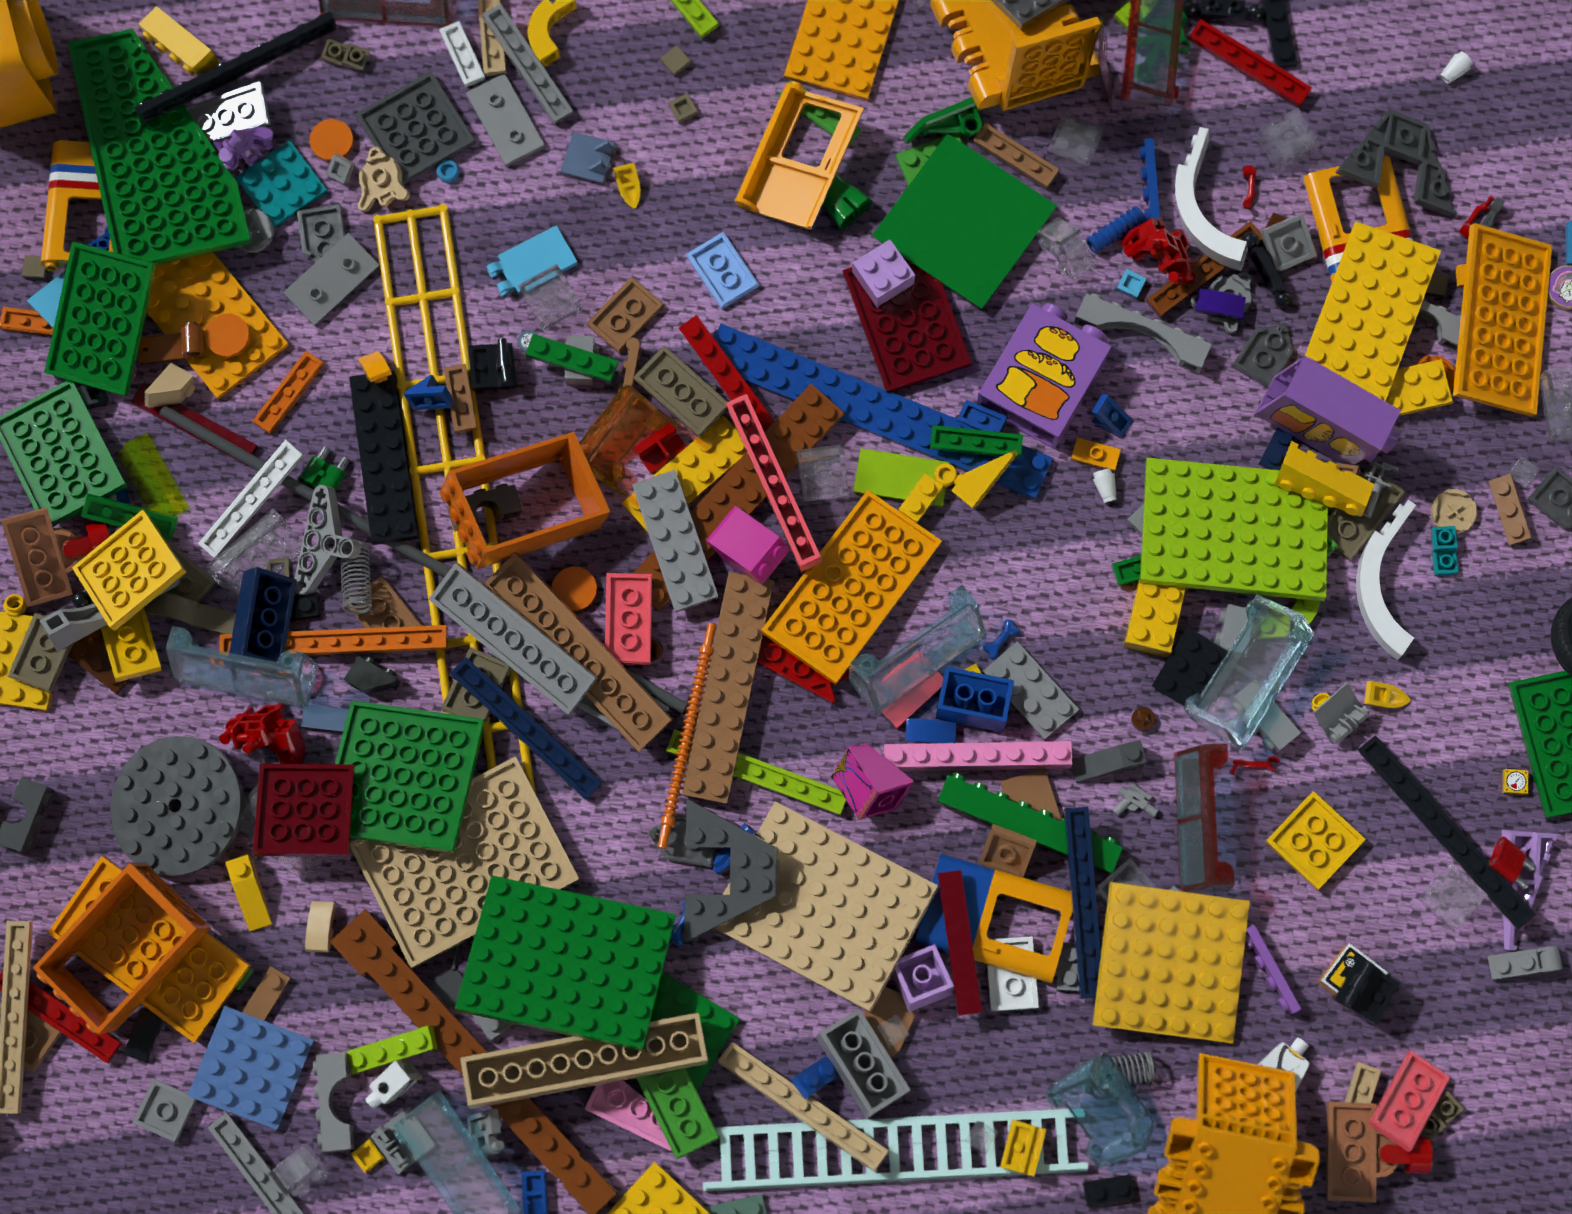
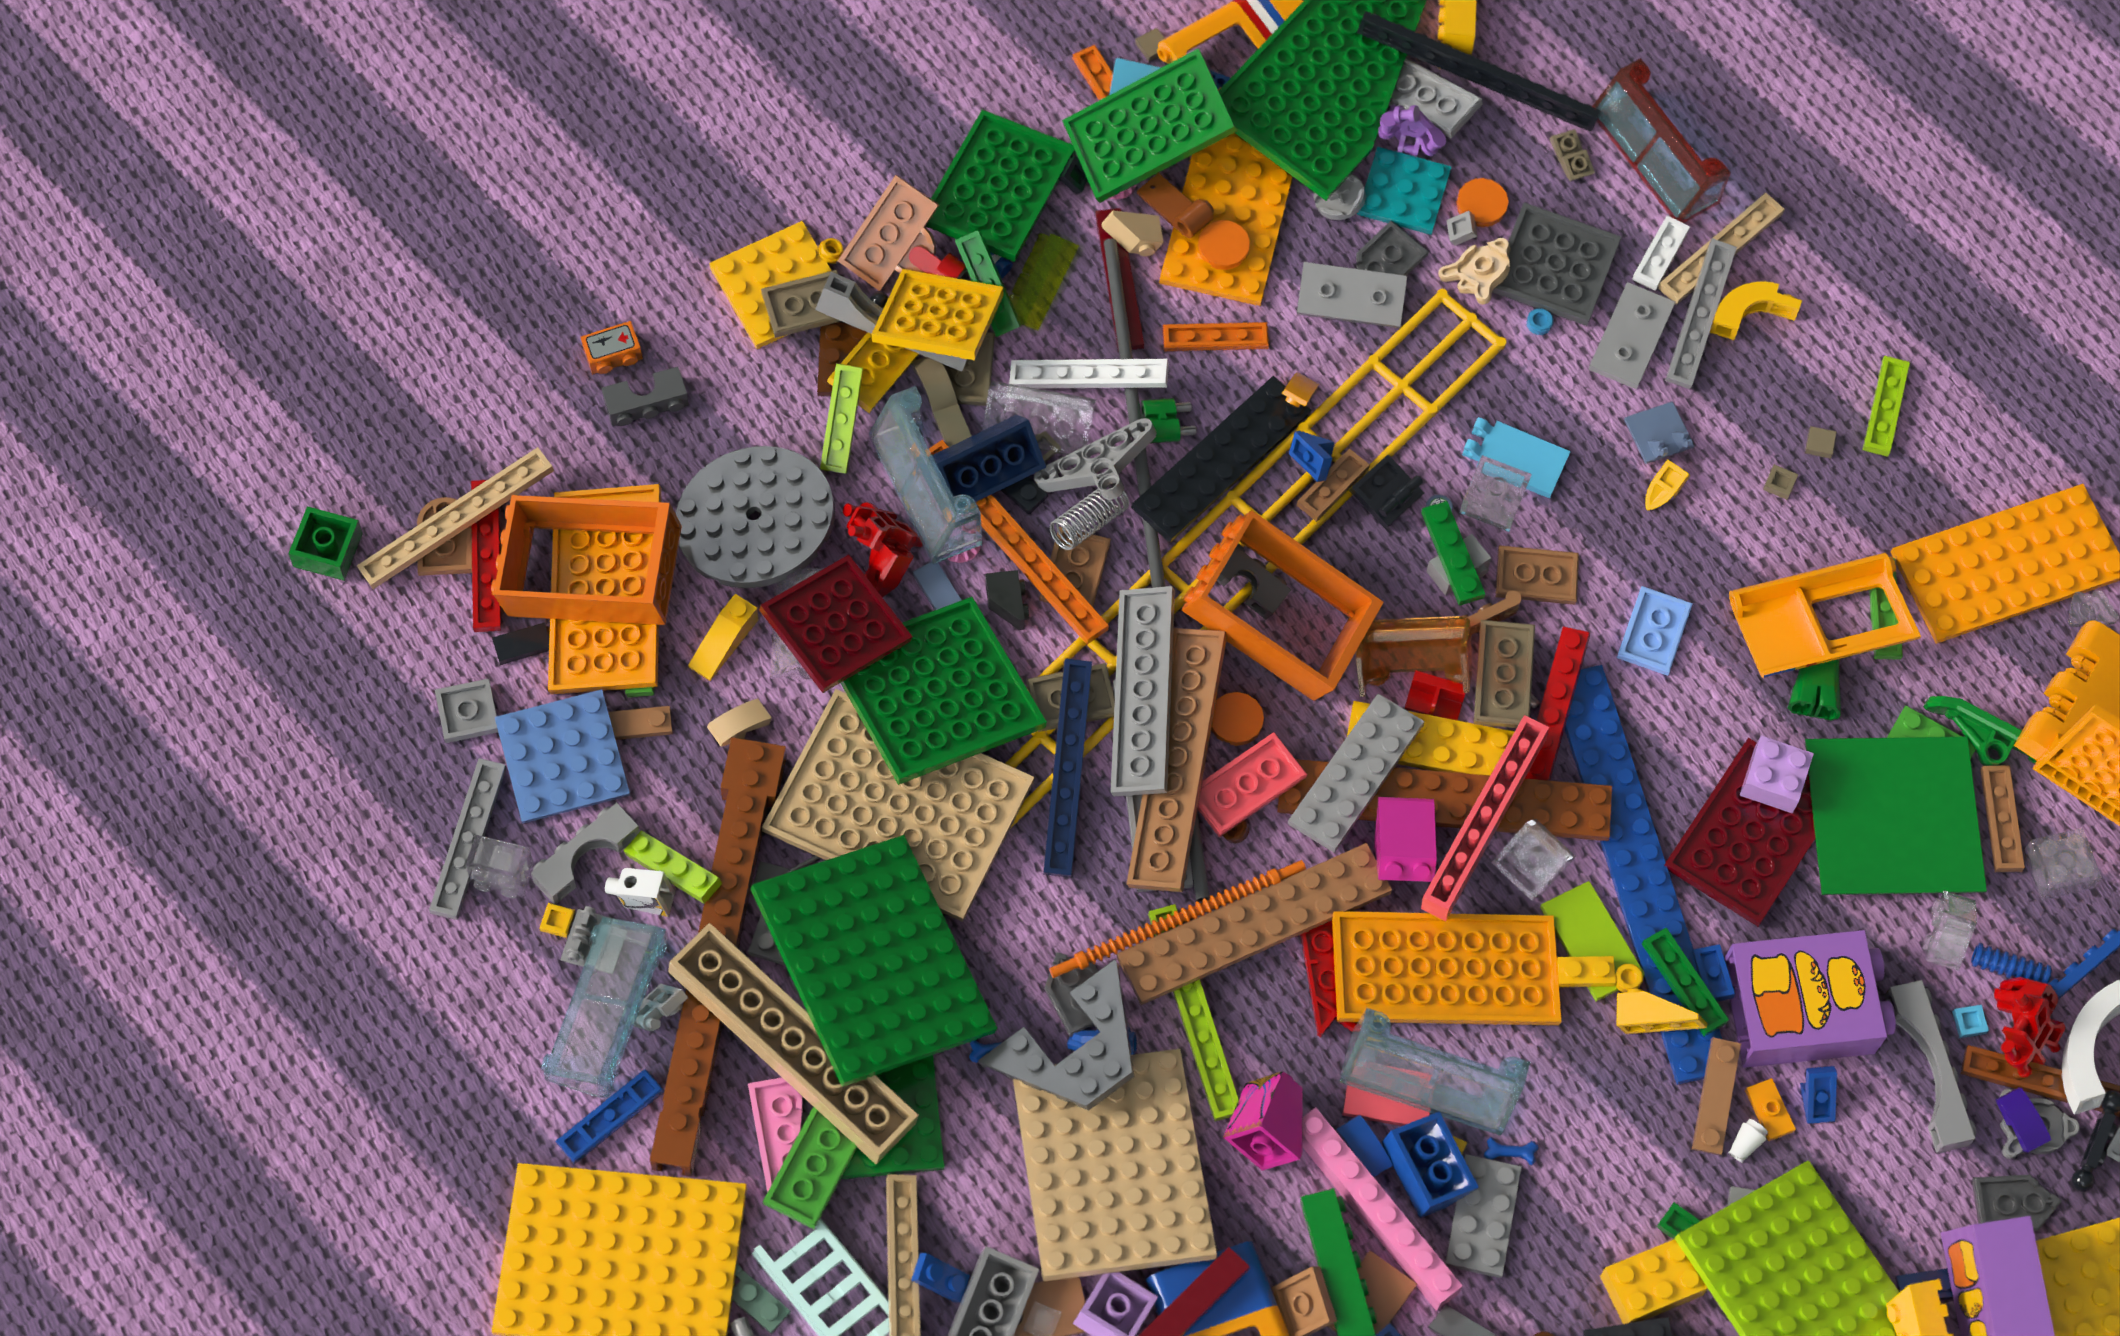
camera: 45 degrees right, 10 degrees down
none -> lime plate [820,364,864,474]
none -> medium nougat plate [1692,1037,1741,1155]

